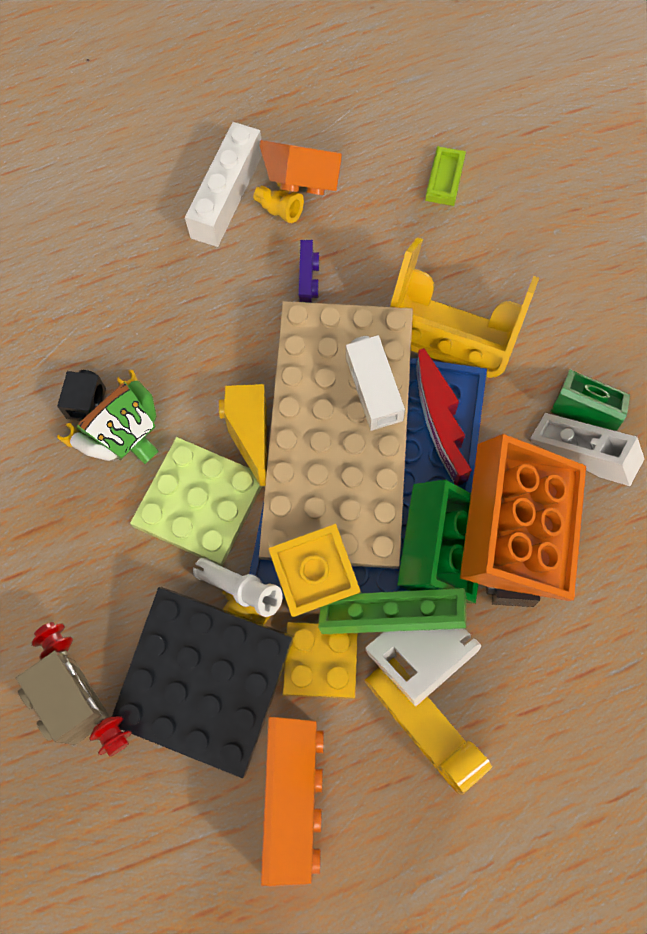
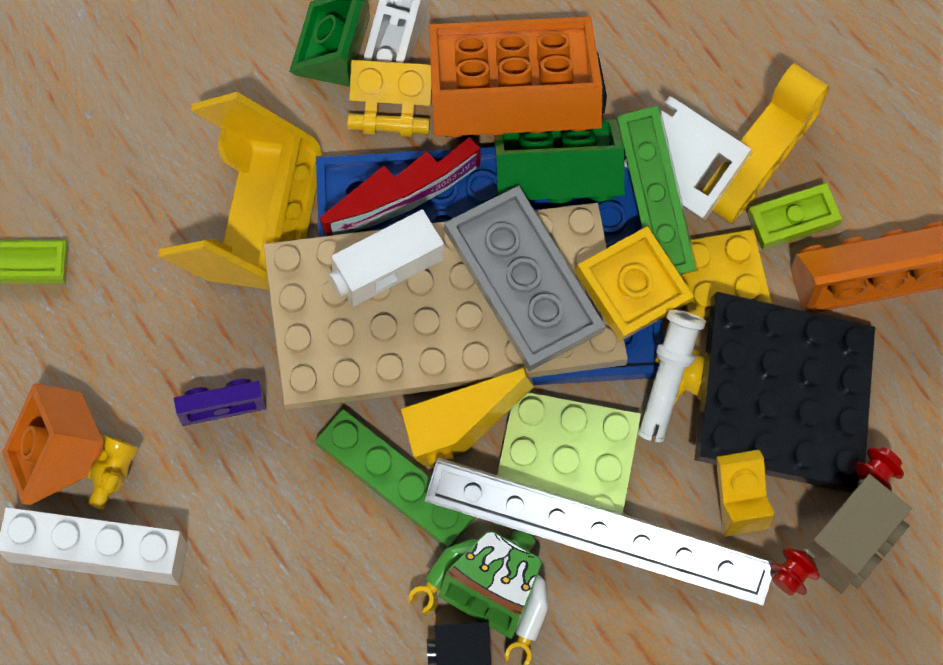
camera: 105 degrees left, 0 degrees up
none -> bright green plate [315,409,476,548]
none -> yellow plate [347,60,432,138]
none -> tile [424,457,776,605]
none -> light grey plate [444,186,606,371]
none -> yellow slope [716,450,775,537]
none -> lime plate [748,183,842,250]

